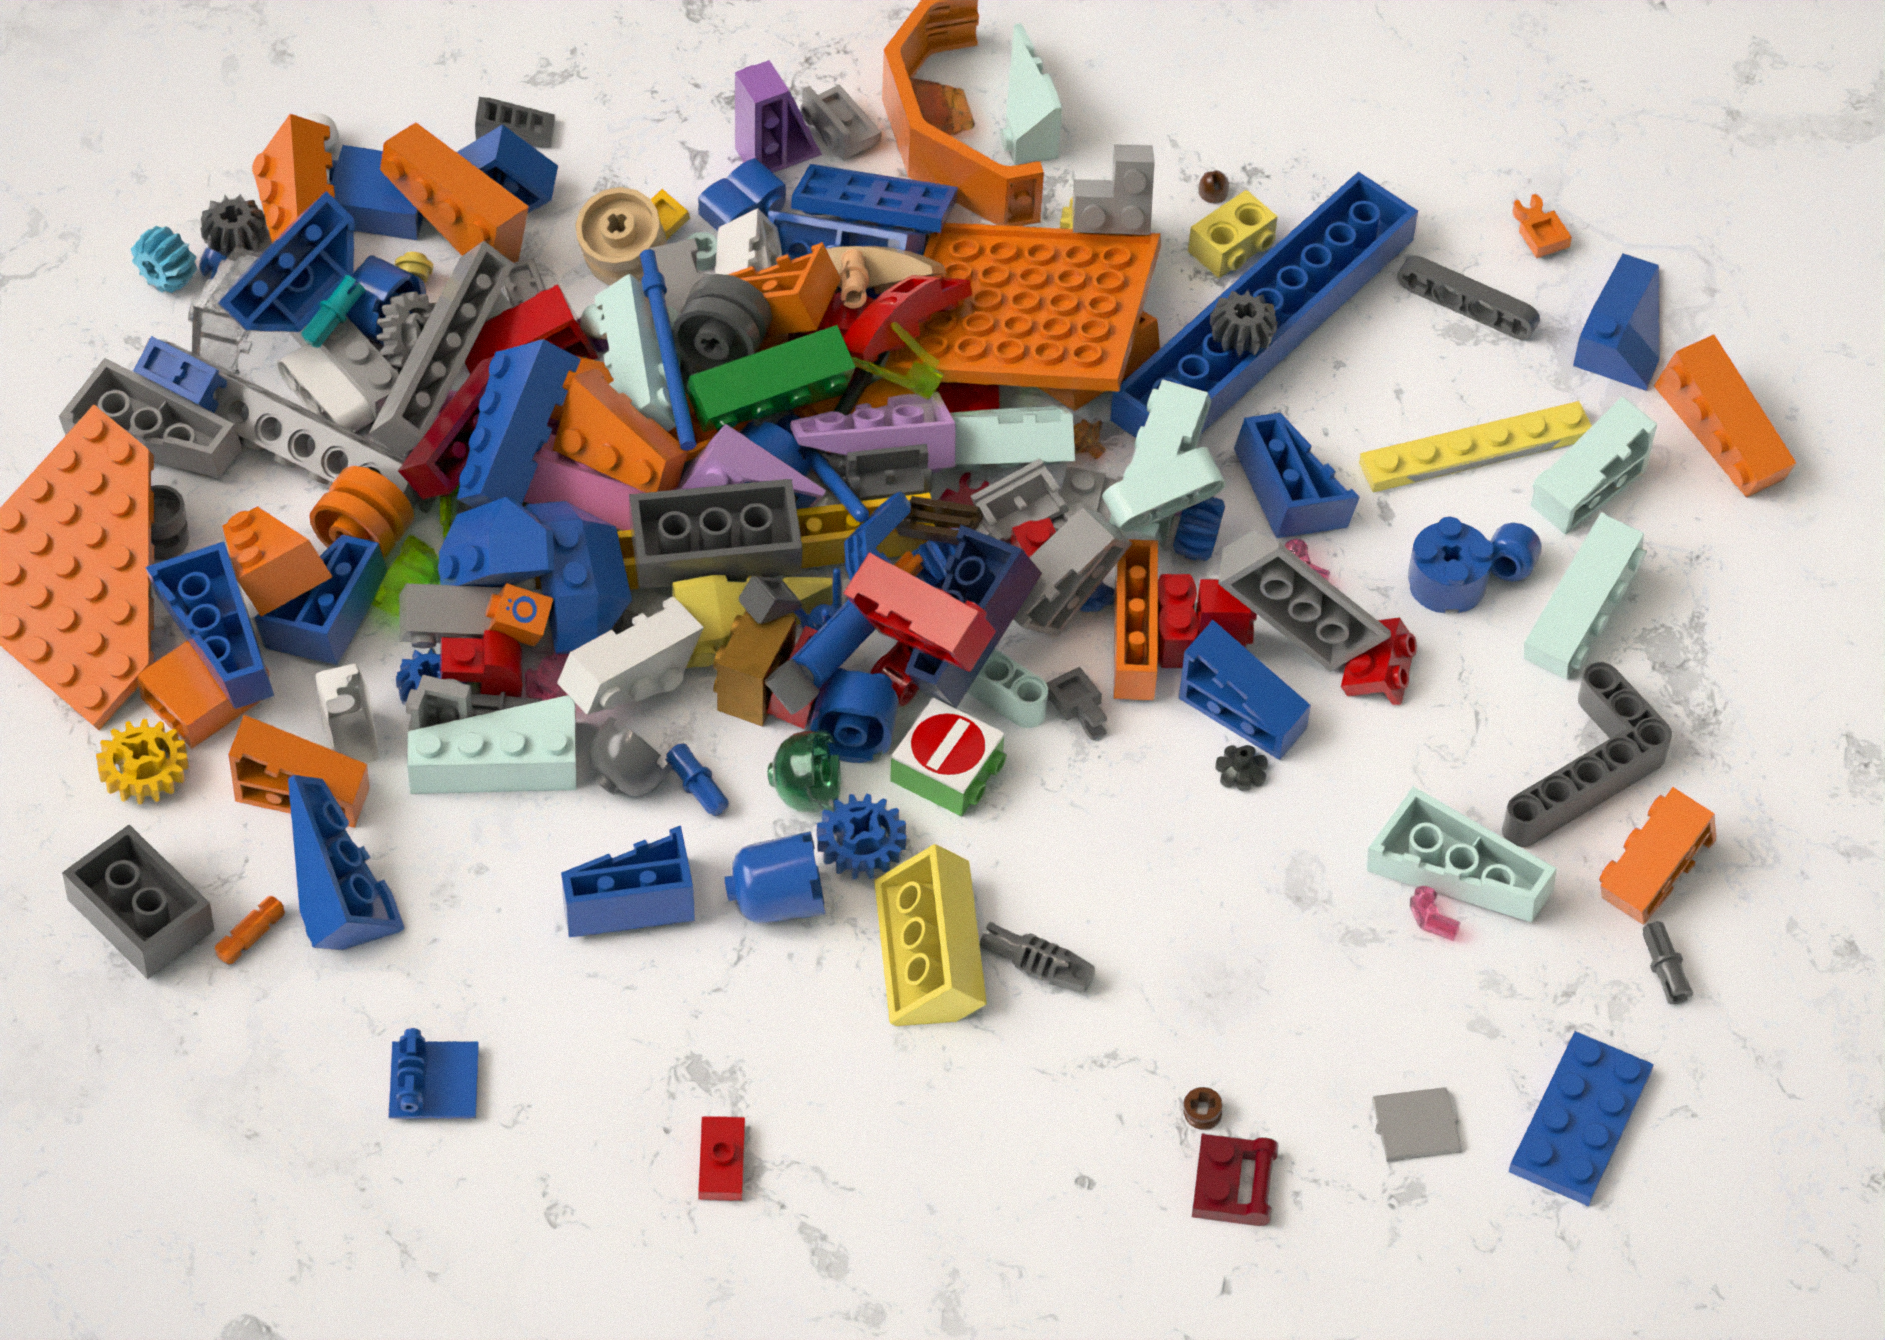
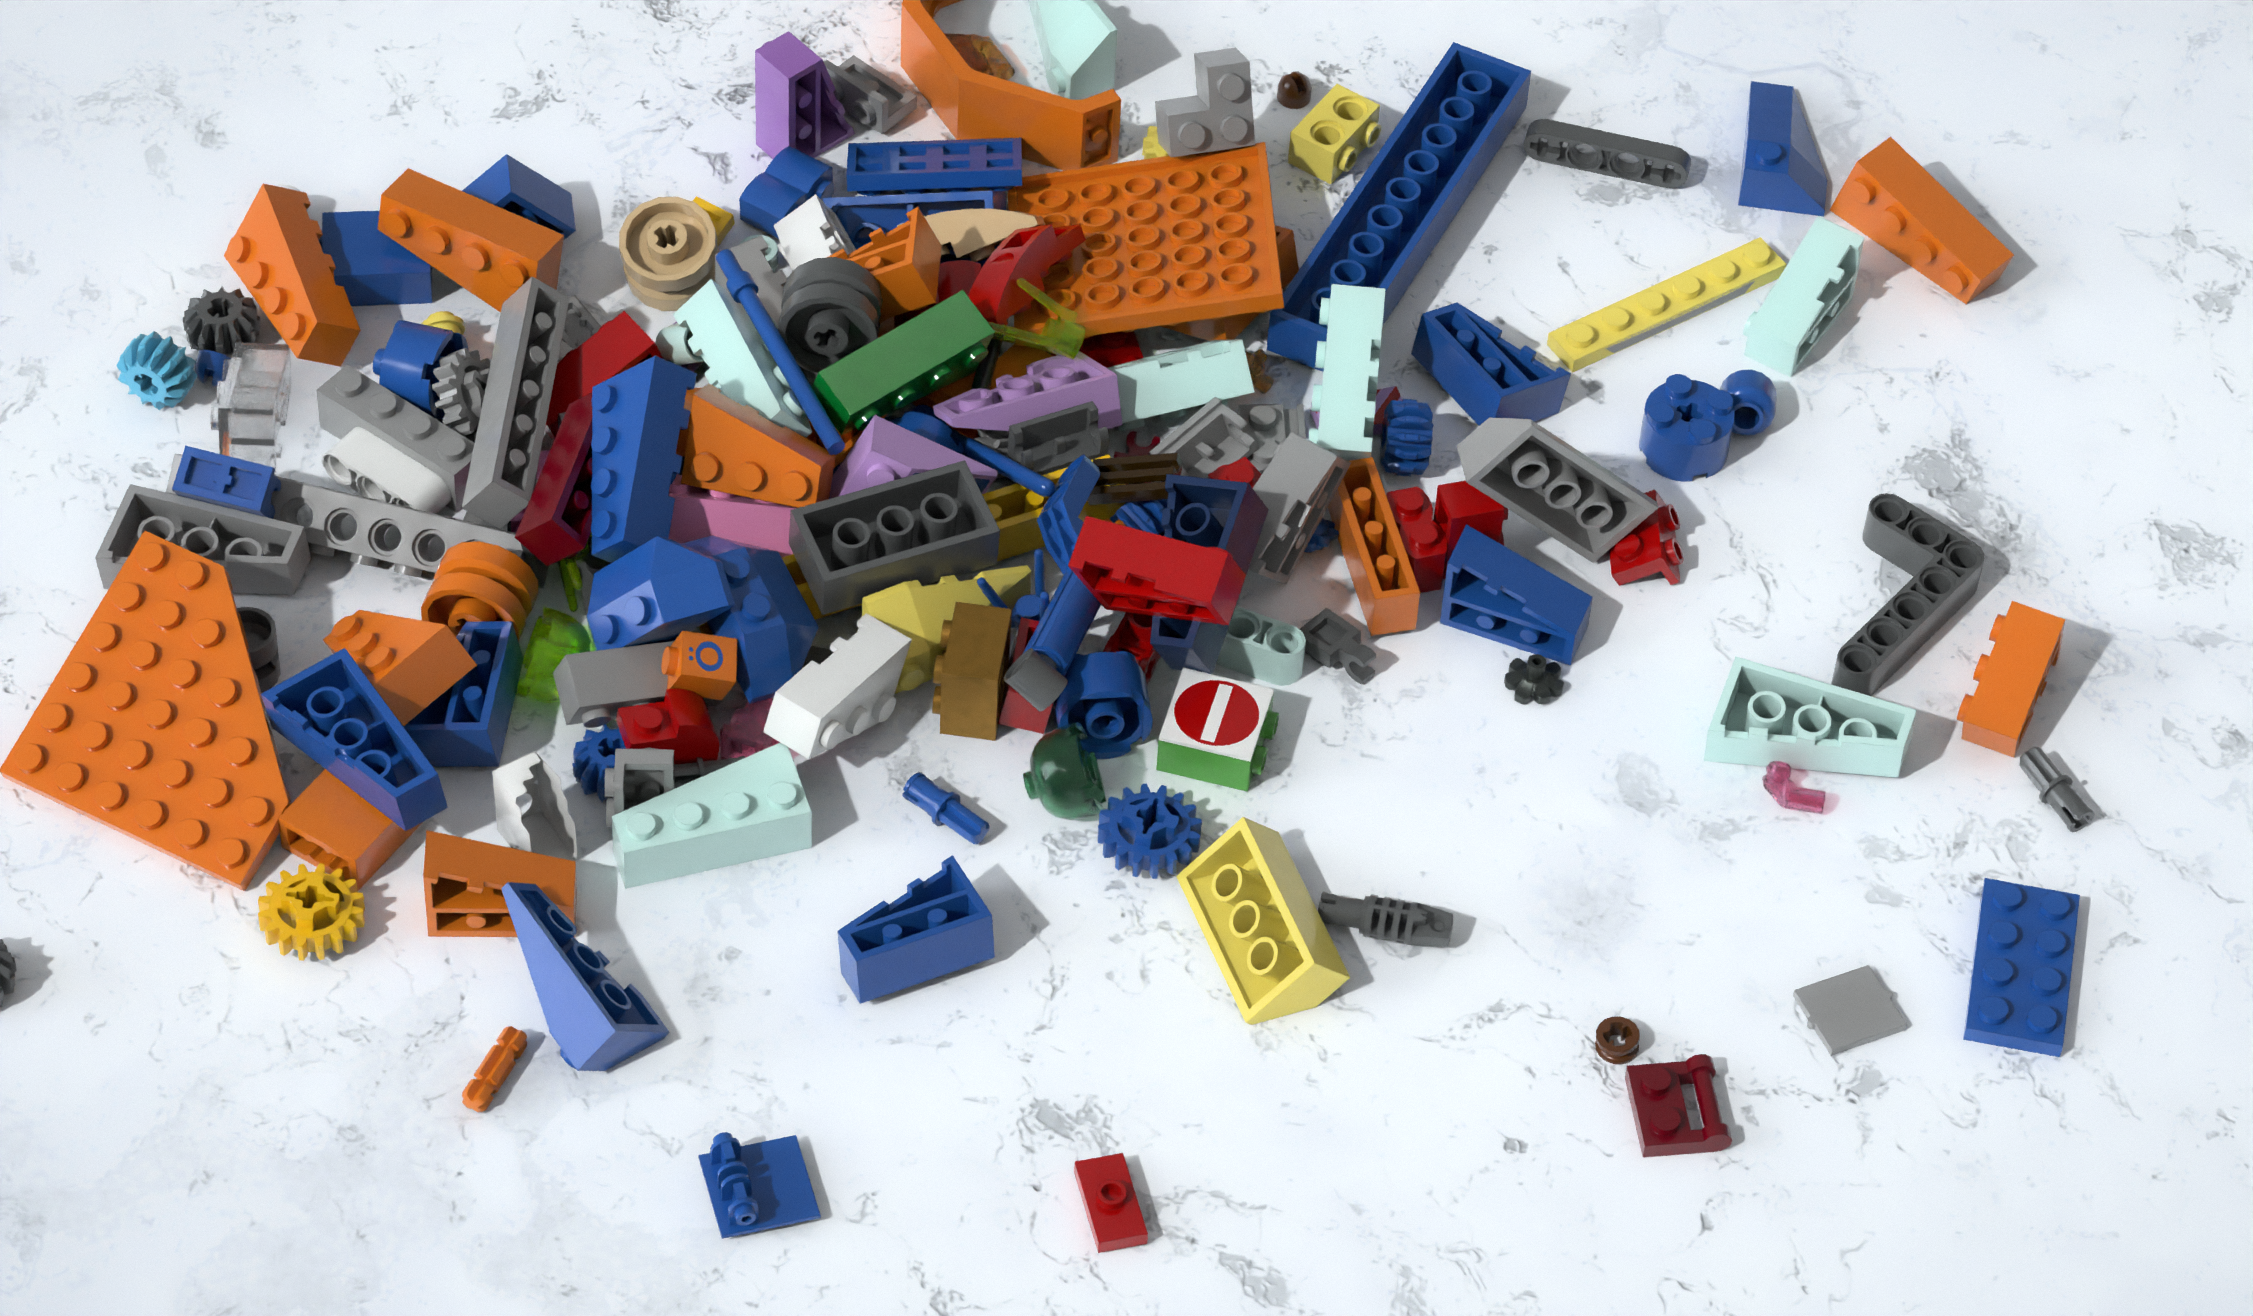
camera: 15 degrees left, 5 degrees down
dark grey brick [62,824,214,979] -> none
blue wedge [218,191,355,333] -> none
teal axle [301,275,366,348] -> none
dark grey slope [475,97,555,148] -> none
dark grey cylinder [589,716,673,796] -> none
blue cylinder [724,831,826,923] -> none
dark grey slope [739,576,802,624] -> none
light nougat pin [839,249,869,308] -> none
light aqua beam [1102,447,1226,533] -> none
dark grey gear [1210,290,1277,356] -> none
orange plate [1512,194,1572,258] -> none
light aqua wedge [1524,513,1647,680] -> none

